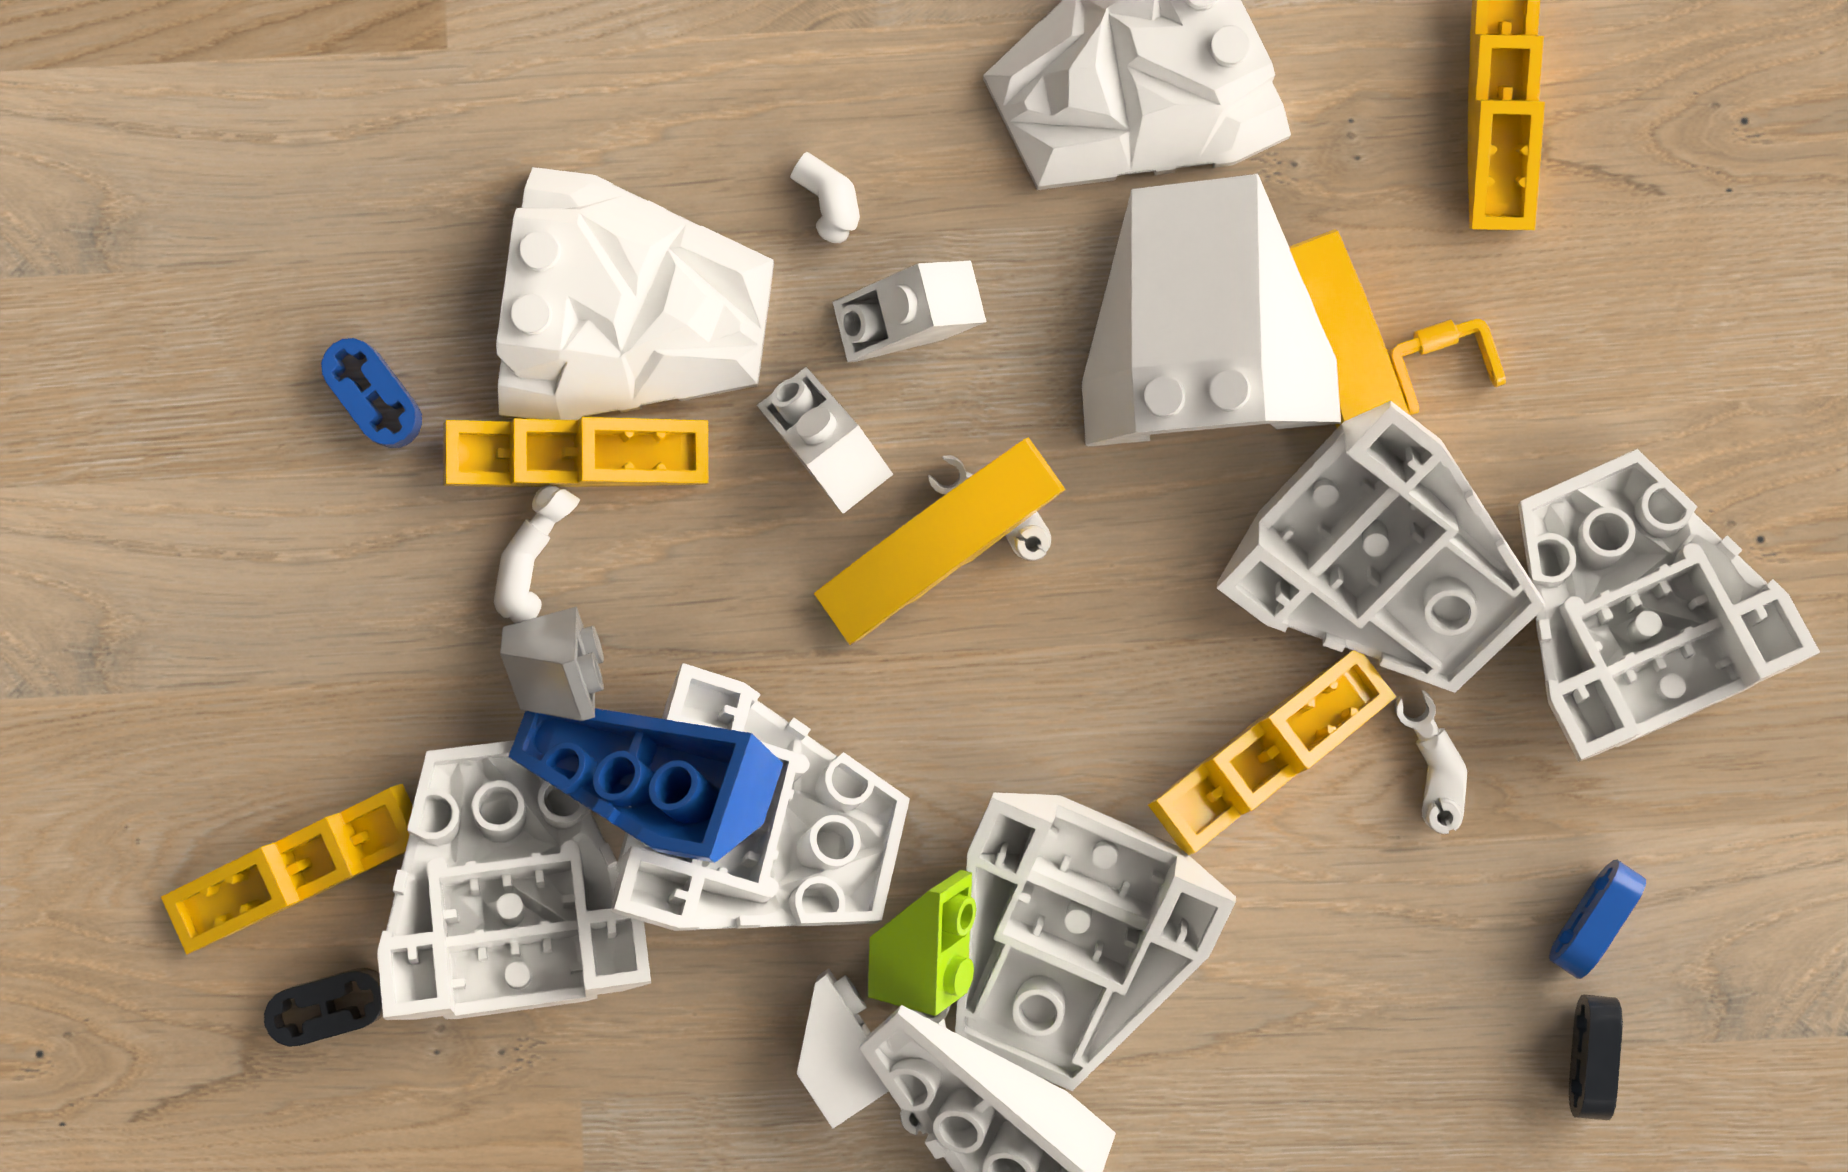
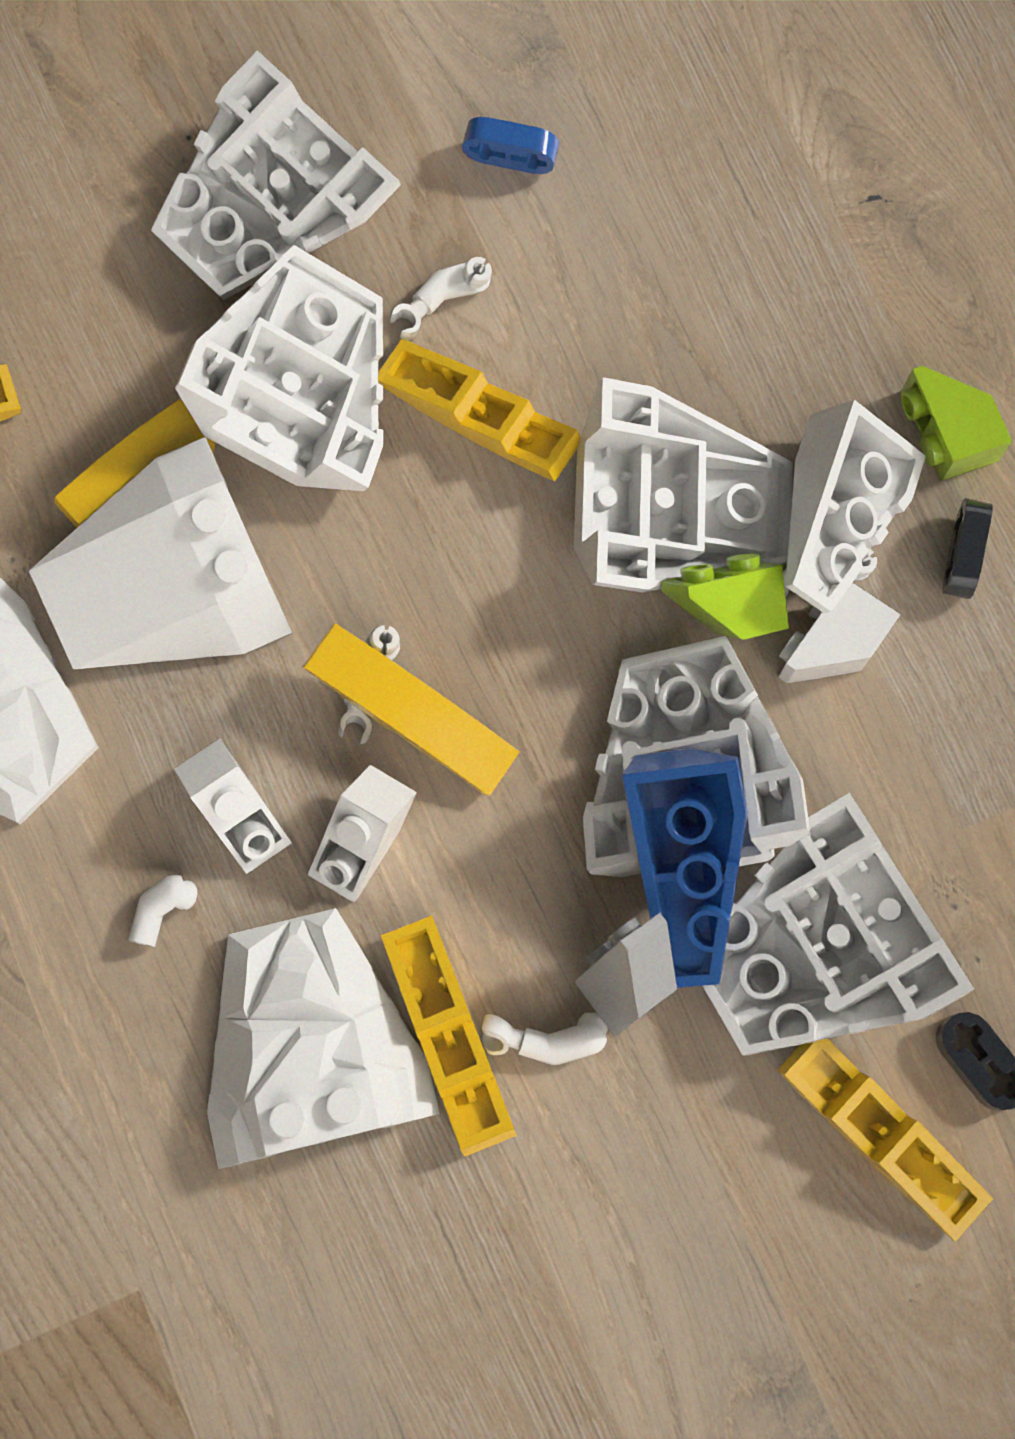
camera: 110 degrees left, 10 degrees down
blue beam [321,338,422,448] -> none
yellow piece [1388,319,1506,416] -> none
black beam [1569,994,1623,1121] -> none

